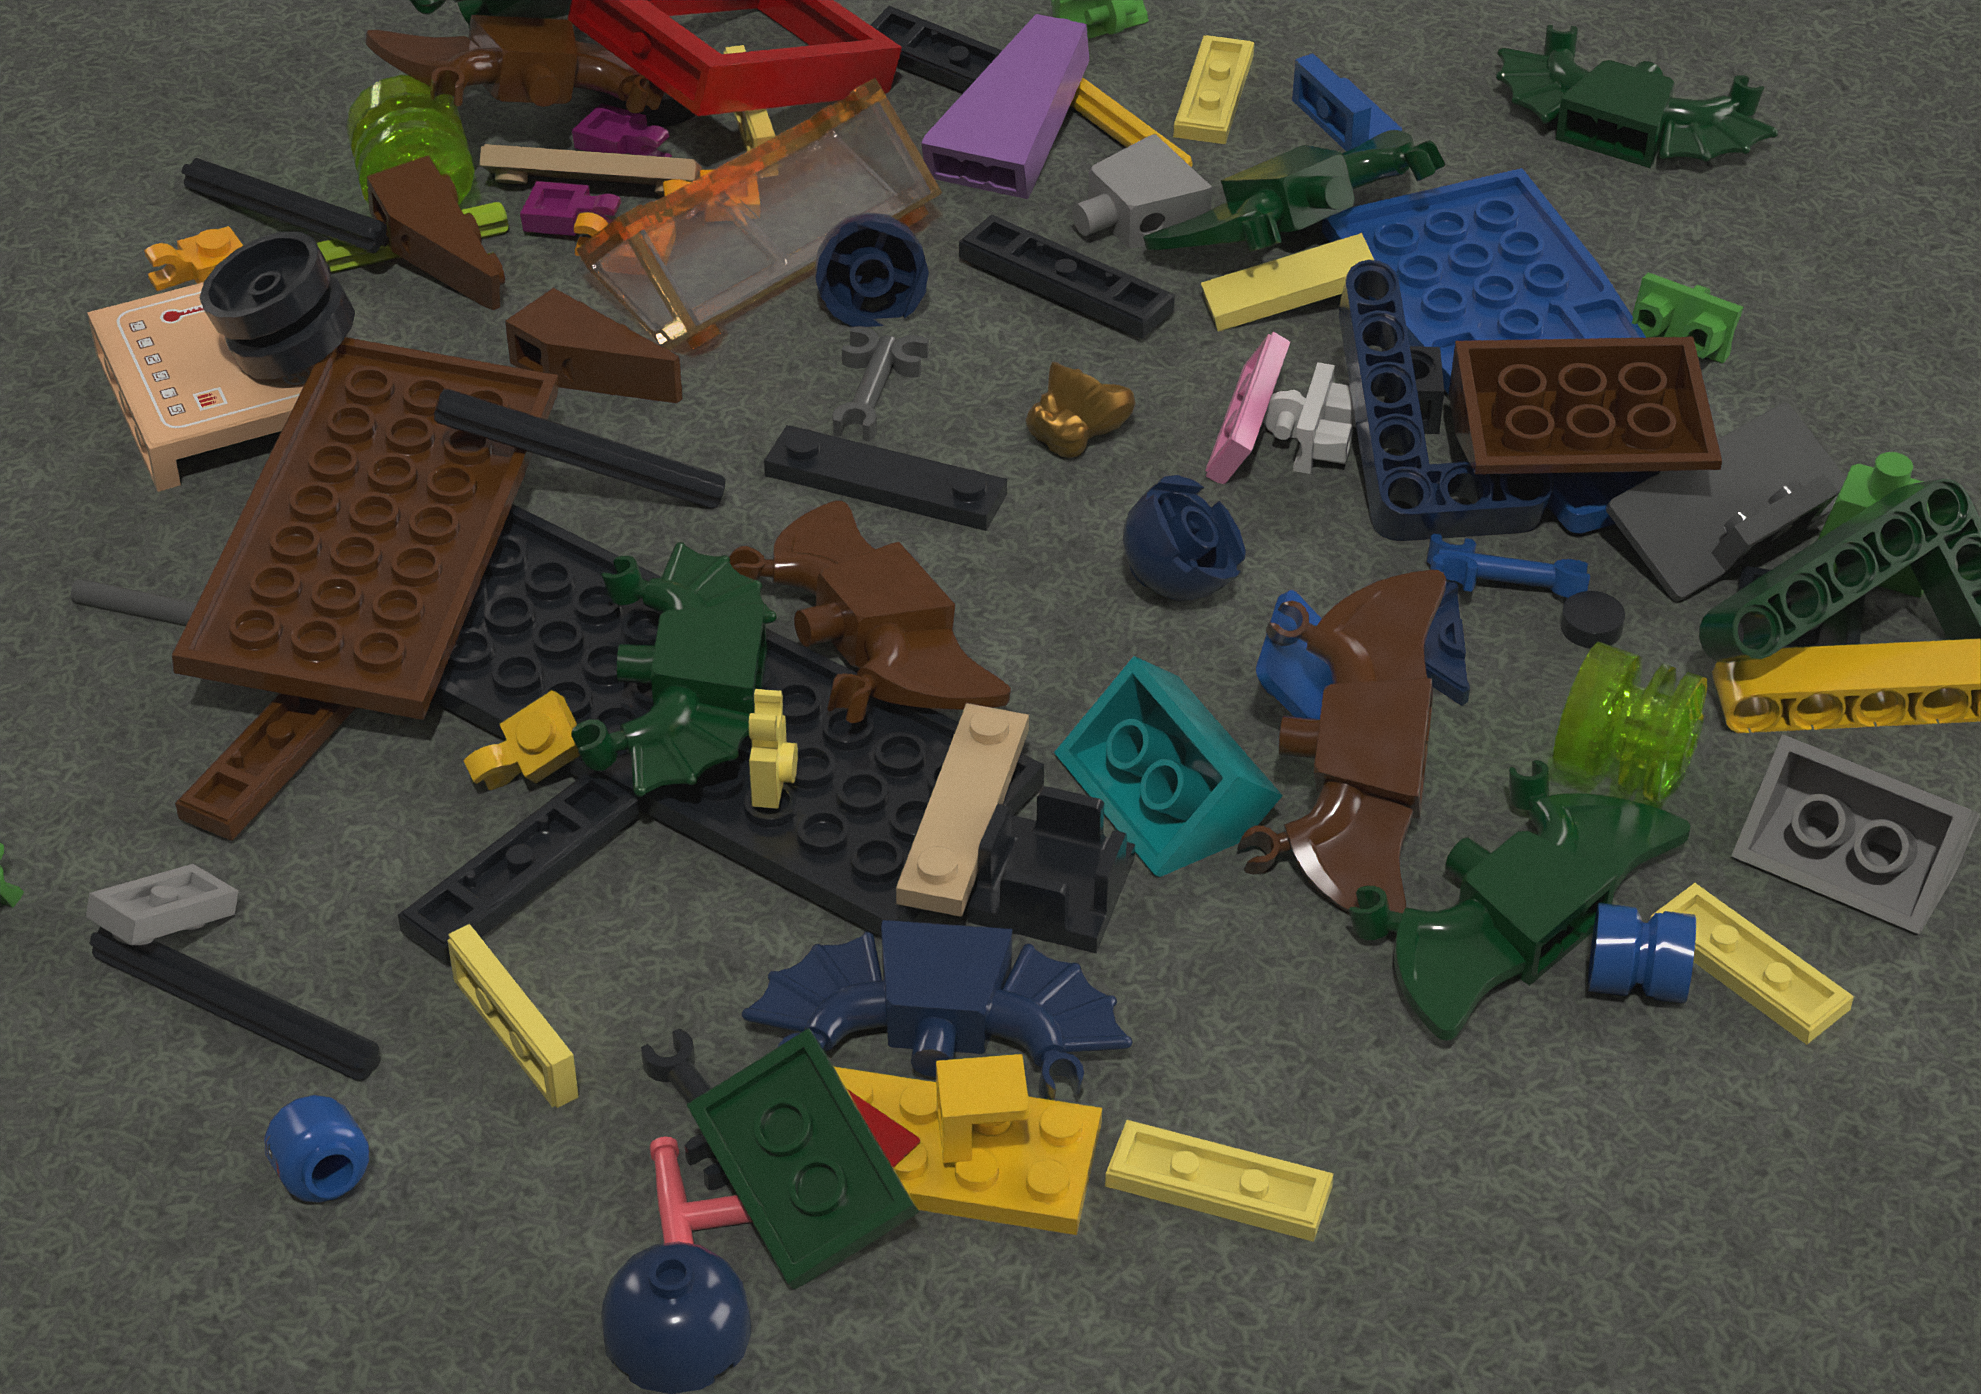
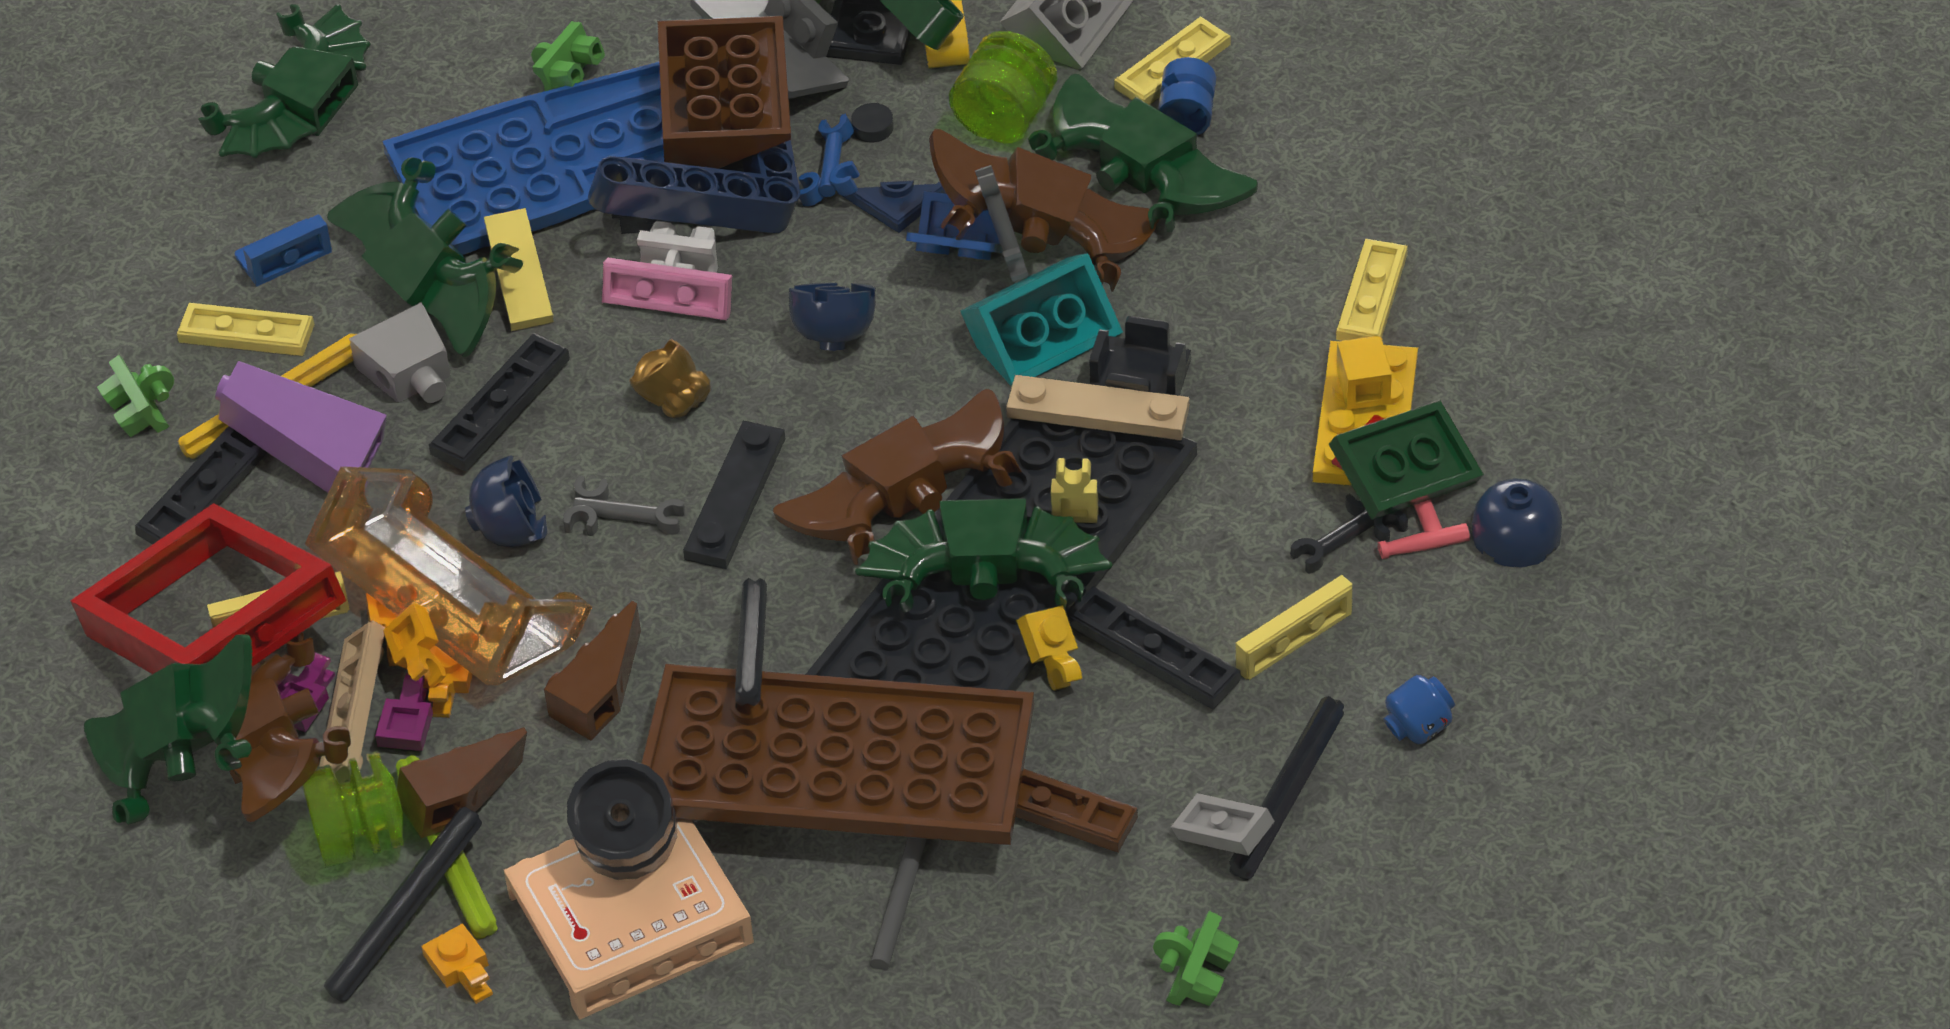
camera: 90 degrees left, 5 degrees up
dark blue torso [742,920,1133,1100] -> none
none -> light orange plate [383,602,446,688]
none -> dark grey bar [975,165,1029,282]

